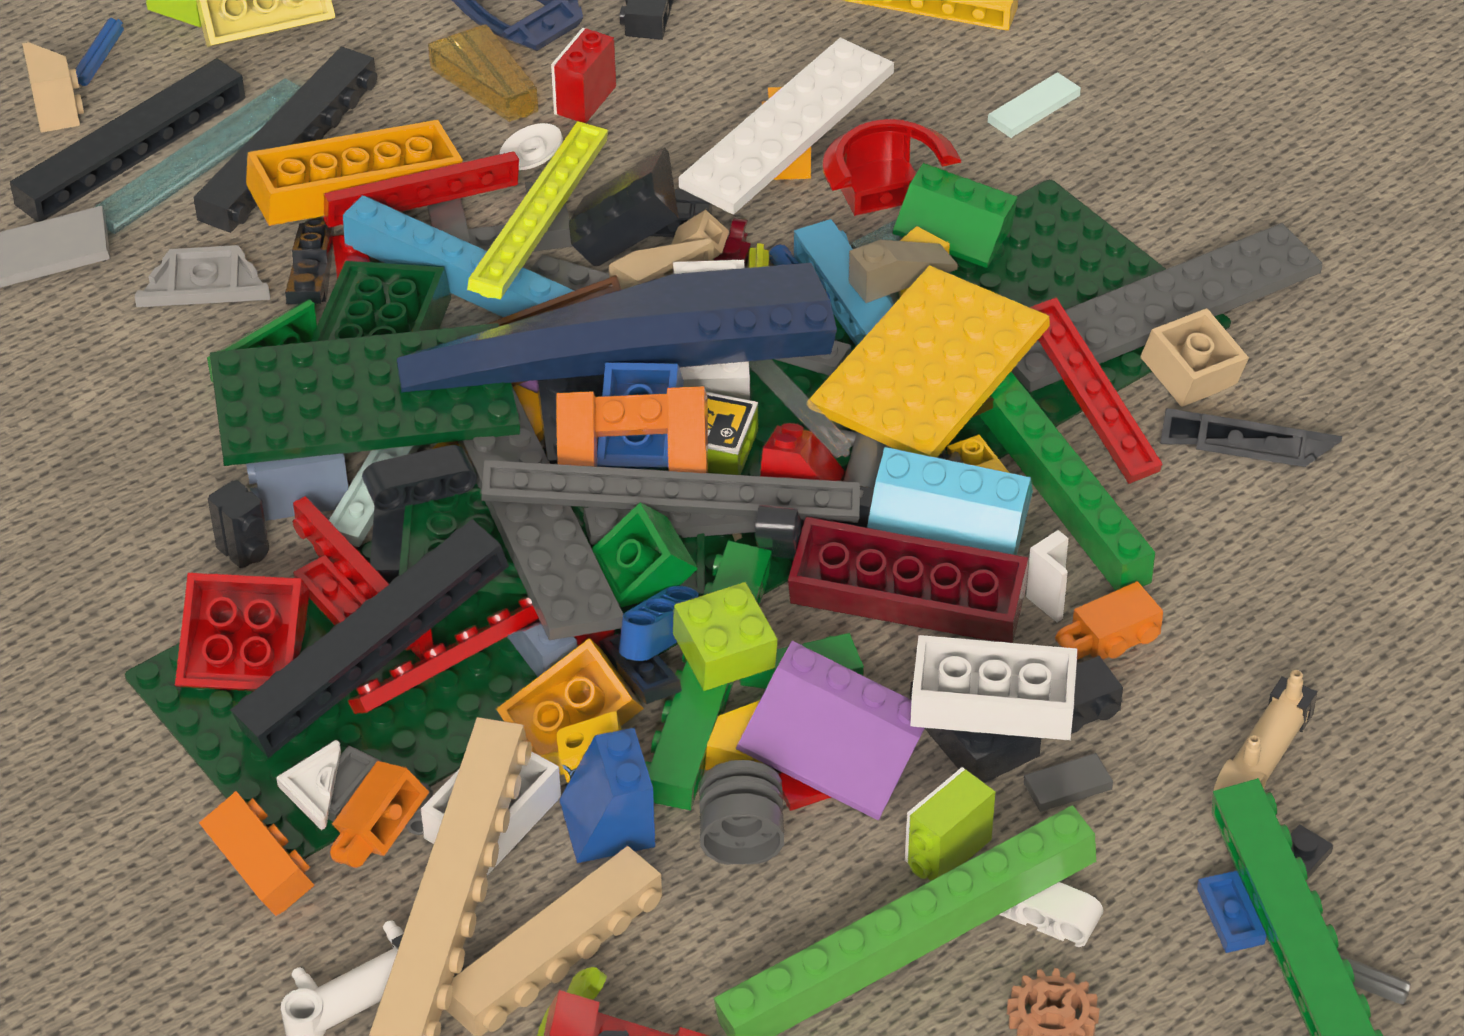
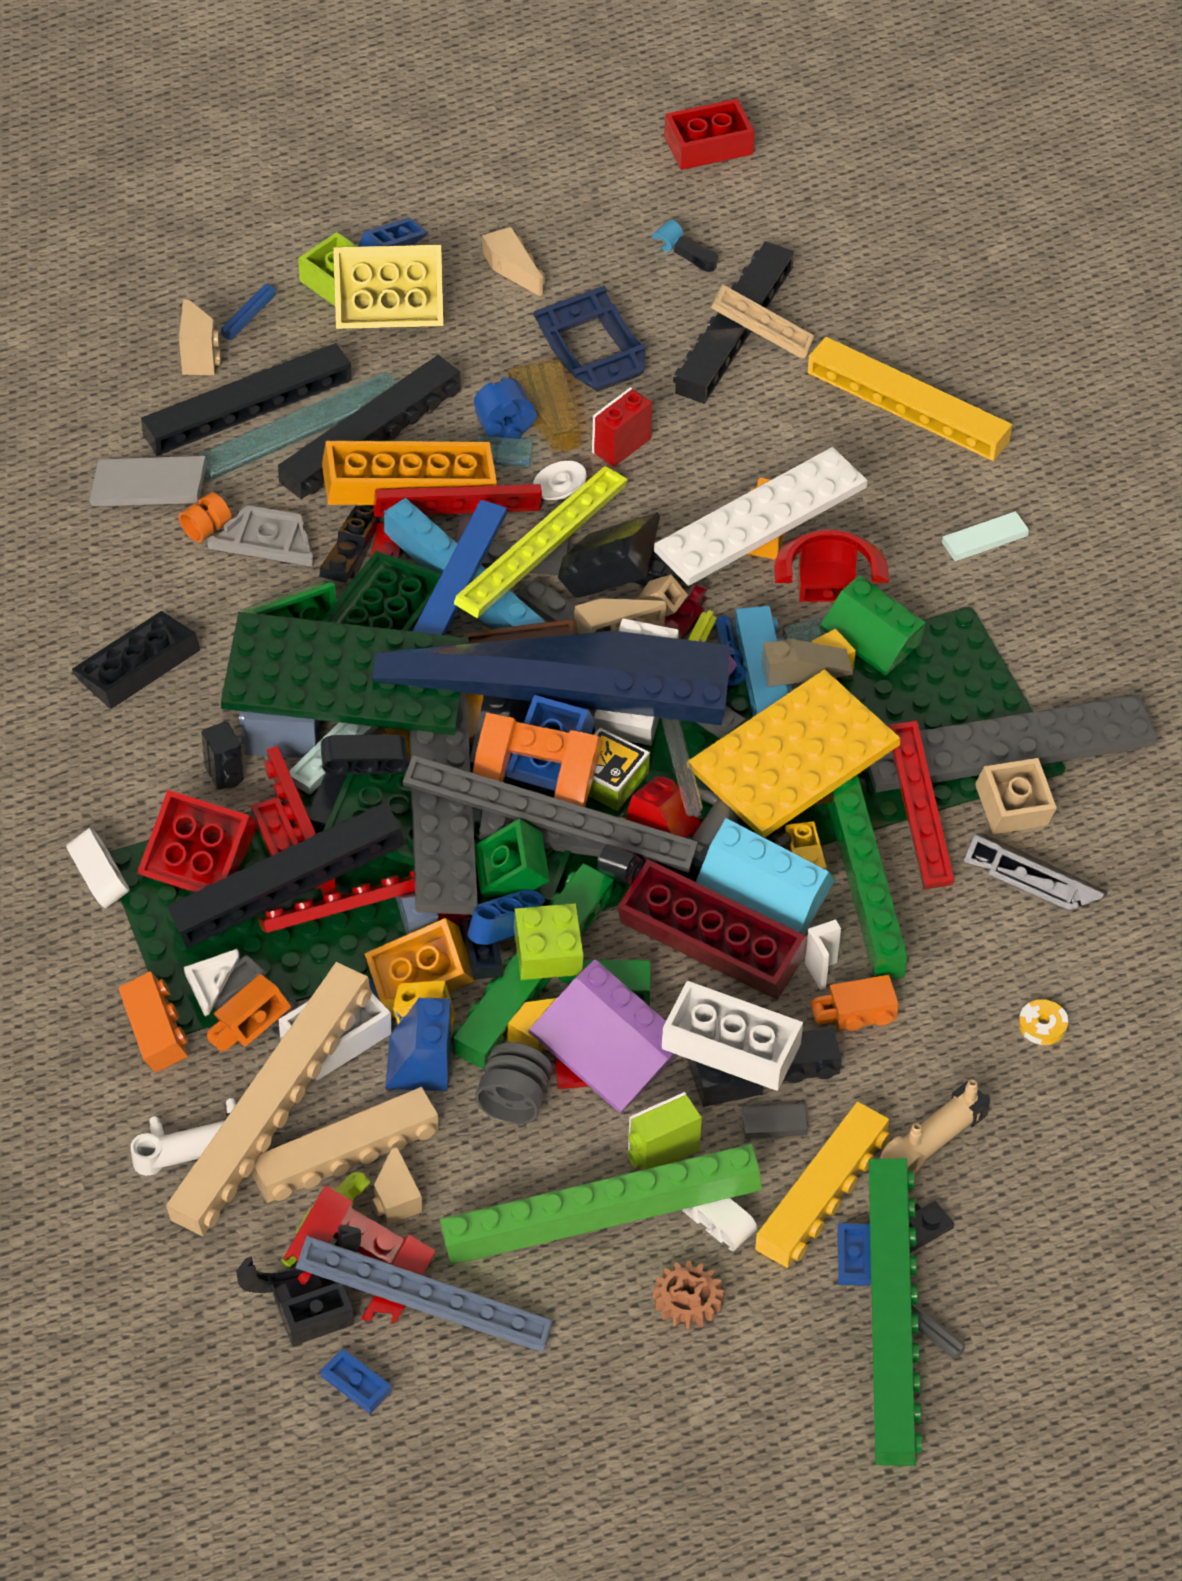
camera: 15 degrees right, 5 degrees up
none -> white beam [66,827,130,909]
none -> black slope [72,611,200,709]
none -> orange wheel [178,492,232,543]
none -> tan slope [371,1148,422,1225]
none -> blue tile [412,500,507,635]
none -> blue brick [473,378,537,443]
none -> clear light blue plate [477,436,532,467]
none -> yellow brick [755,1101,890,1268]
none -> yellow piece [1019,1000,1068,1045]

